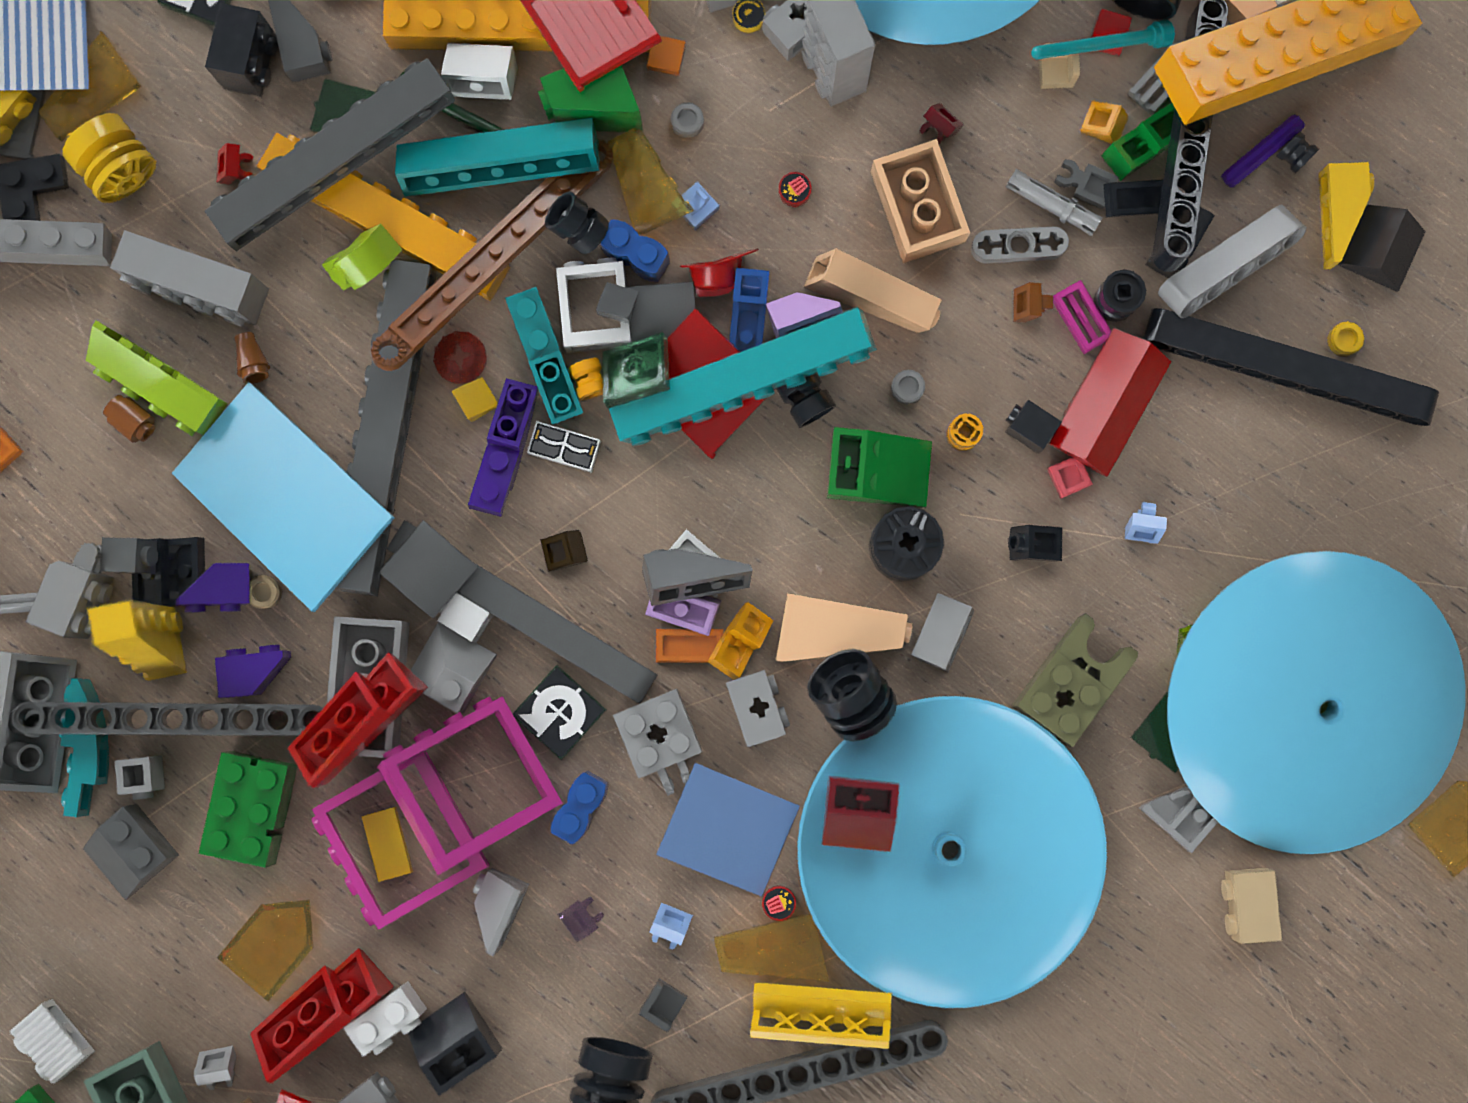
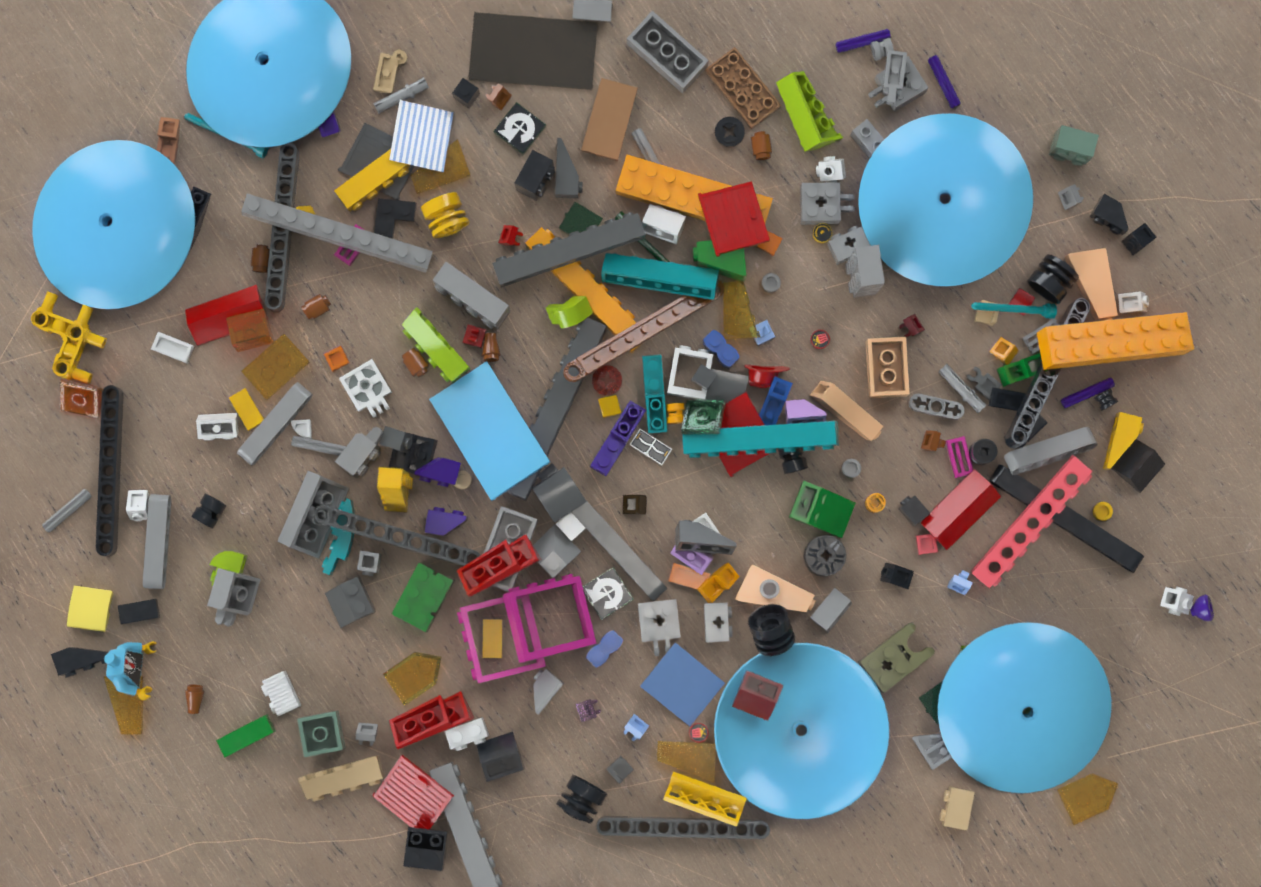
camera: 10 degrees right, 0 degrees up
black wheel [545,191,609,254] -> none
none -> white piece [339,359,392,418]
none -> red tile [463,324,487,348]
none -> tile [760,579,779,599]
none -> coral brick [971,455,1093,589]

